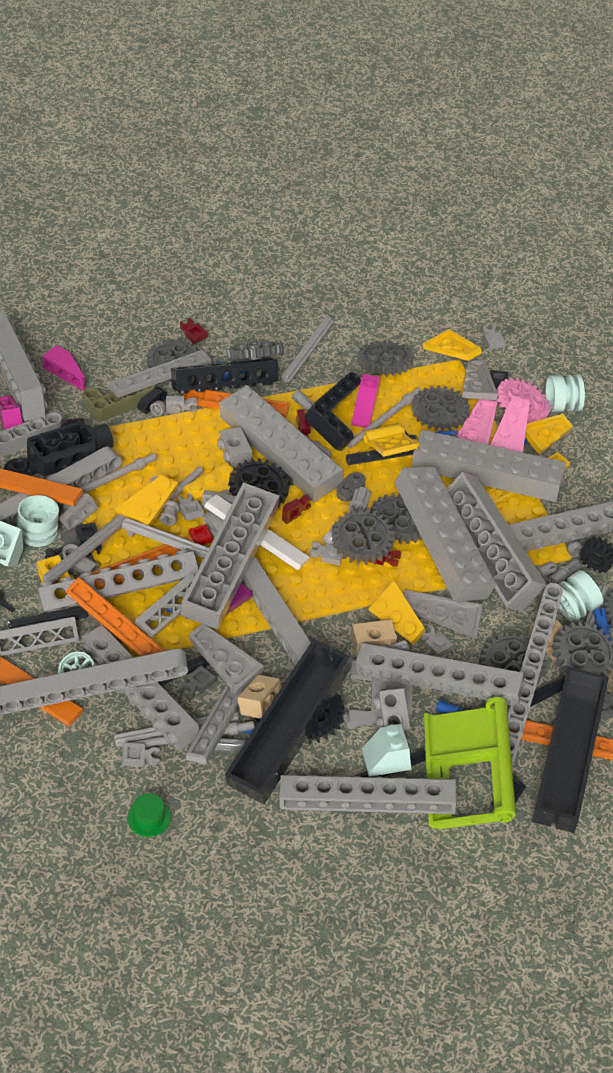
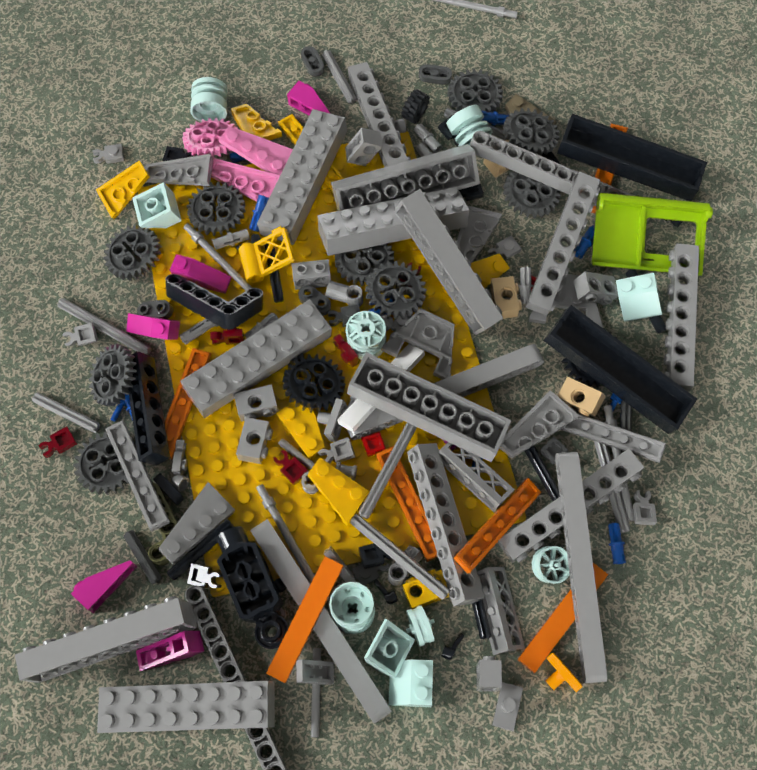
camera: 80 degrees left, 20 degrees up
green piece [127,793,171,837] -> none
none -> light grey axle [32,392,100,433]
none -> light grey plate [62,323,98,346]
none -> dark grey axle [124,530,162,584]
none -> dark pink slope [126,313,180,340]
none -> light aqua slope [133,182,182,228]
none -> dark grey plate [137,300,174,319]
none -> light grey wing [159,482,235,565]
none -> black axle [167,519,234,580]
none -> light grey pin [212,228,250,250]
none -> light grey brick [236,417,273,465]
none -> dark red plate [273,450,308,485]
none -> dark pink slope [287,80,330,116]
none -> light grey brick [292,259,331,290]
none -> dark grey plate [328,305,360,327]
none -> light grey brick [345,128,383,166]
none -> light aqua wheel [346,311,386,360]
none -> light grey wing [381,308,455,380]
none -> light grey brick [394,189,503,335]
none -> light aqua wheel [406,605,435,647]
none -> black plate [459,184,484,201]
none -> blue axle [608,523,626,564]

